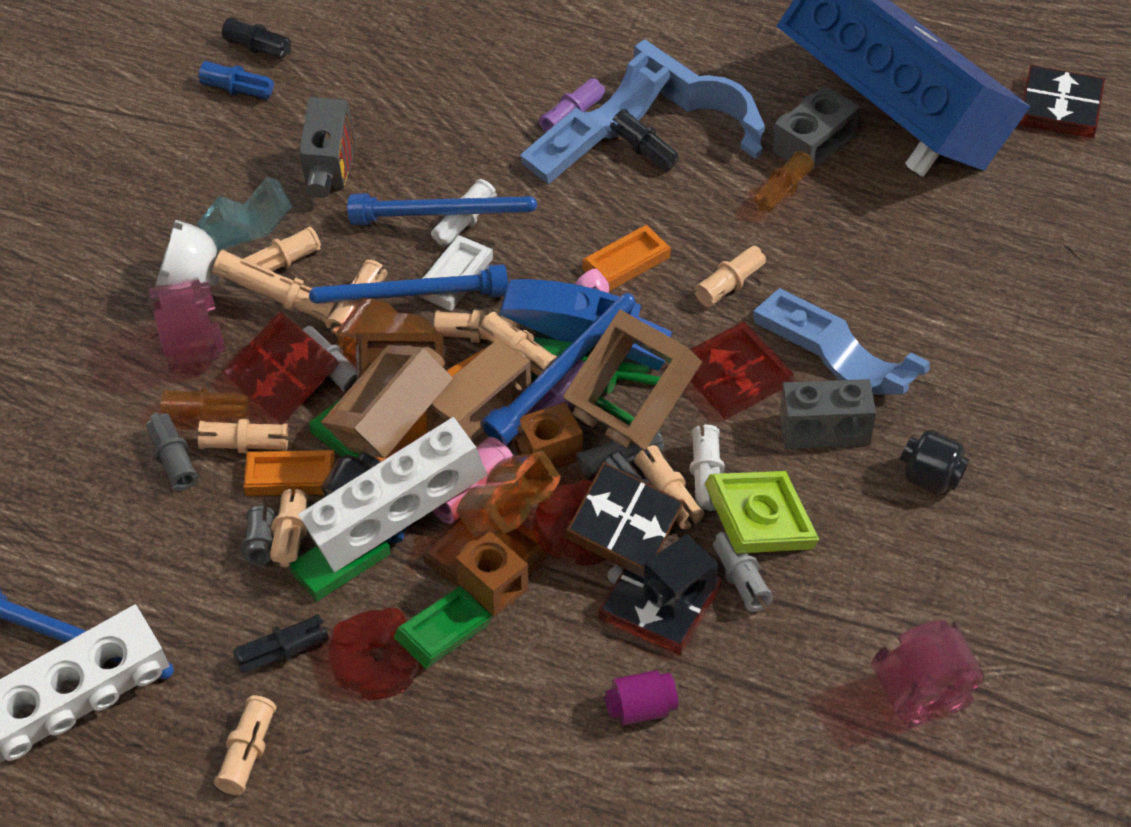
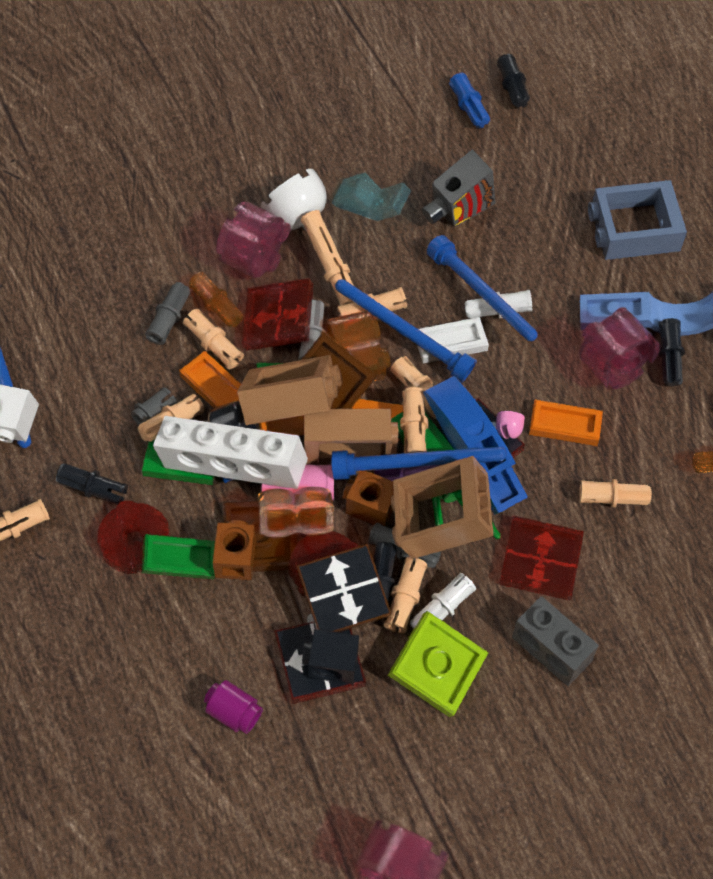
camera: 45 degrees right, 10 degrees up
light nougat axle [244,226,321,271] -> none
medium lavender axle [539,78,605,133] -> none
light grey axle [713,532,773,612] -> none
medium blue piece [753,288,930,394] -> none
black head [900,429,970,495] -> none
none -> clear pink brick [579,307,660,389]
none -> sand blue window [588,180,687,260]

